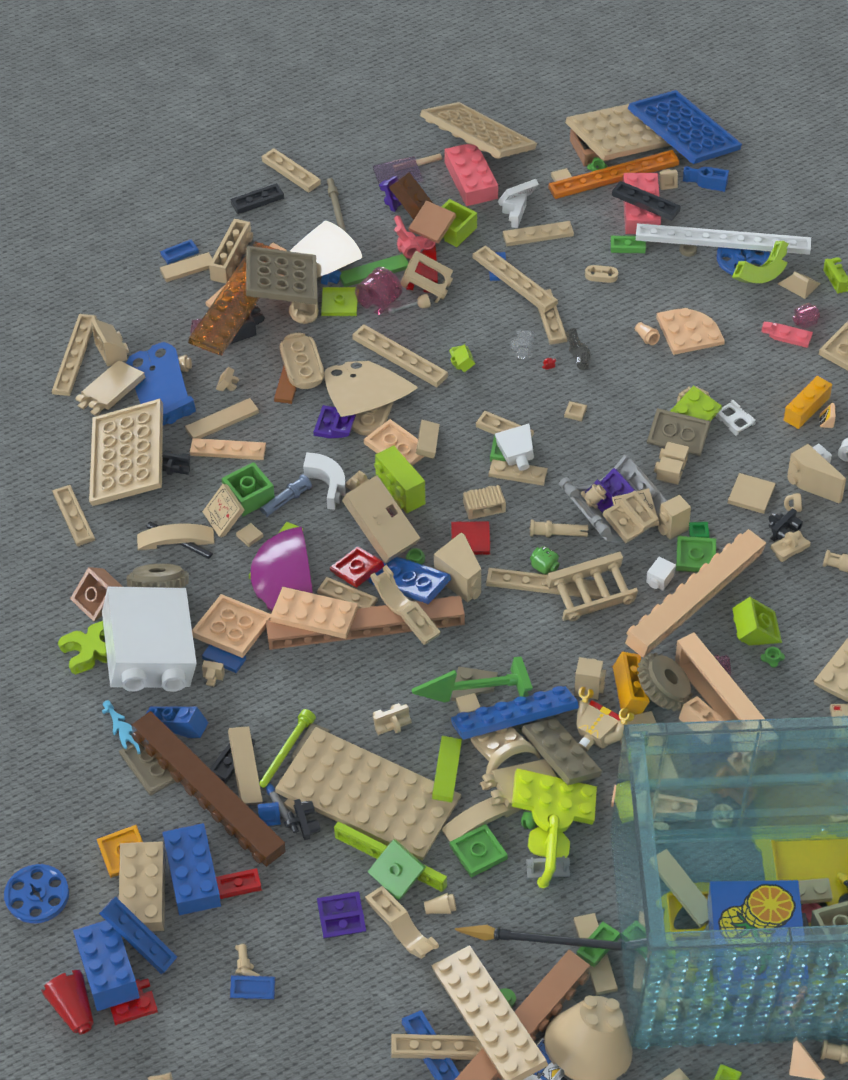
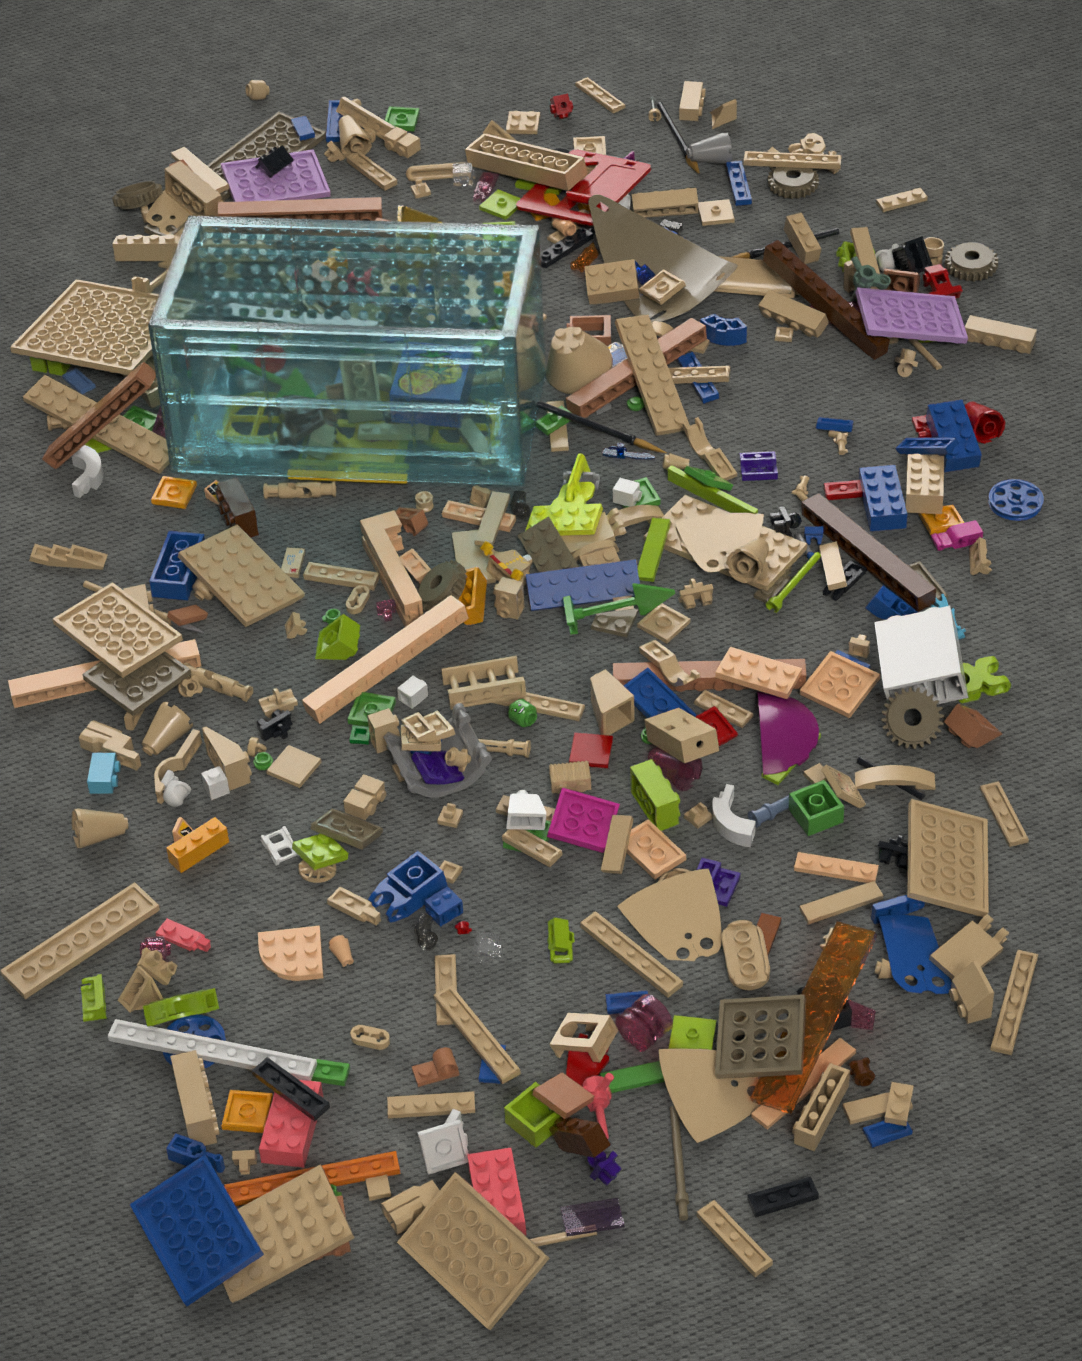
camera: 170 degrees left, 5 degrees down
none -> tan hips [137,948,177,985]
none -> tan brick [170,1050,220,1145]
none -> light orange plate [221,1090,273,1133]
none -> bright green plate [253,752,273,770]
none -> tan tile [285,612,307,639]
none -> tan plate [303,562,380,591]
none -> tan hinge [327,887,381,926]
none -> tan beam [346,585,370,614]
none -> blue brick [368,851,448,923]
none -> tan plate [381,1180,440,1235]
none -> nougat plate [412,1047,459,1087]
none -> blue head [425,886,463,927]
none -> tan tile [437,803,463,828]
none -> clear smoke arm [510,490,531,520]
none -> dark pink plate [547,788,620,853]
none -> piece [602,443,655,460]
none -> blue tile [605,991,650,1014]
none -> white brick [613,478,642,507]
none -> tan tile [637,603,690,643]
none -> tan piece [675,513,764,572]
none -> tan cone [726,538,769,583]
none -> tan piece [792,476,809,501]
none -> reddish brown brick [849,1057,875,1087]
none -> tan plate [884,1082,914,1126]
none -> dark pink piece [931,520,983,551]
none -> tan plate [969,537,992,575]

